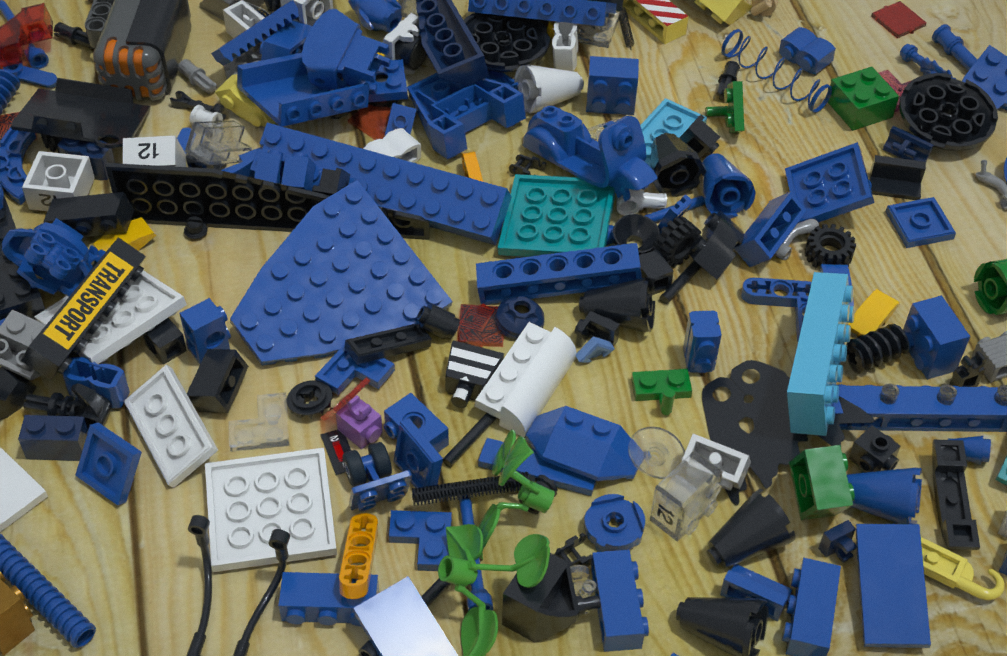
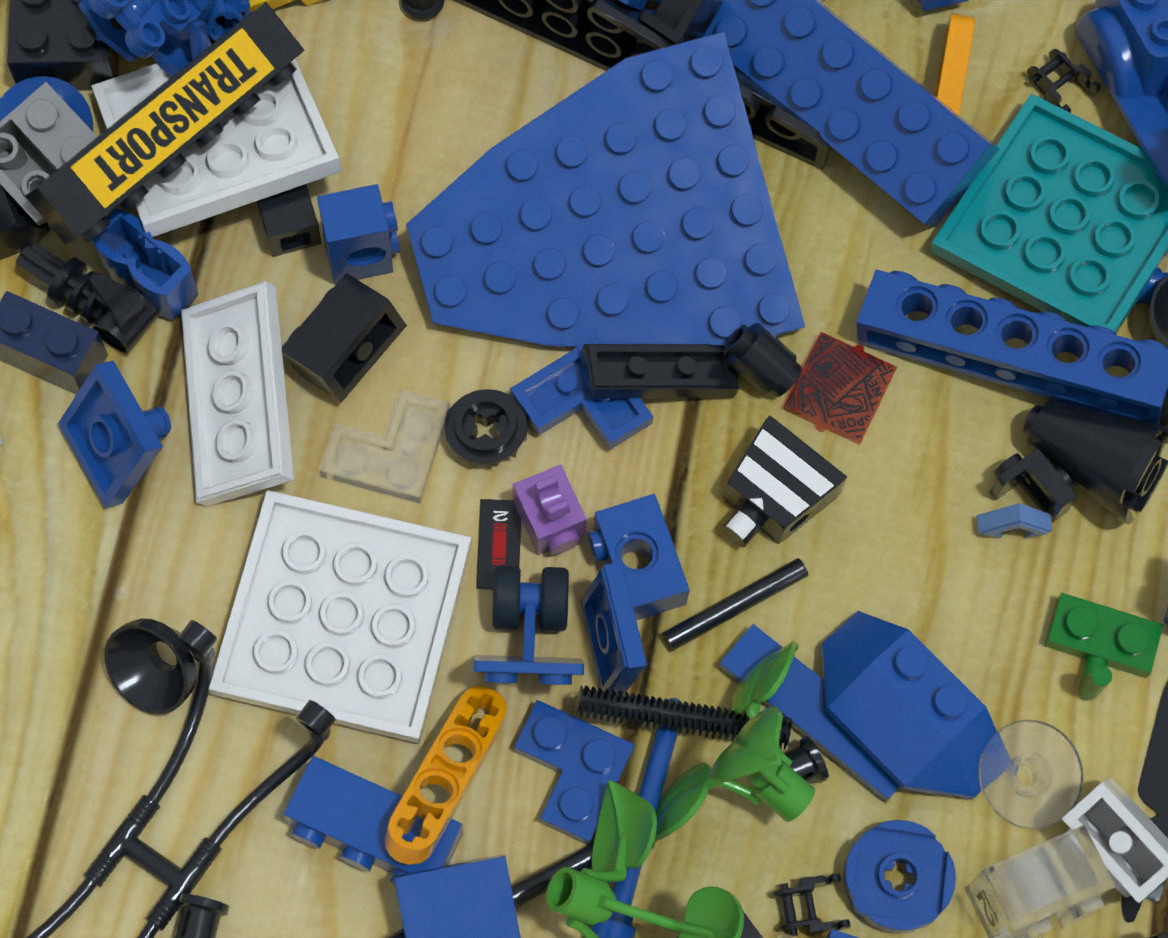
camera: 20 degrees right, 20 degrees up
clear red piece [321,377,370,421] -> none
white brick [475,322,576,438] -> none
dark blue piece [495,297,545,340] -> none
none -> black piece [104,618,196,714]

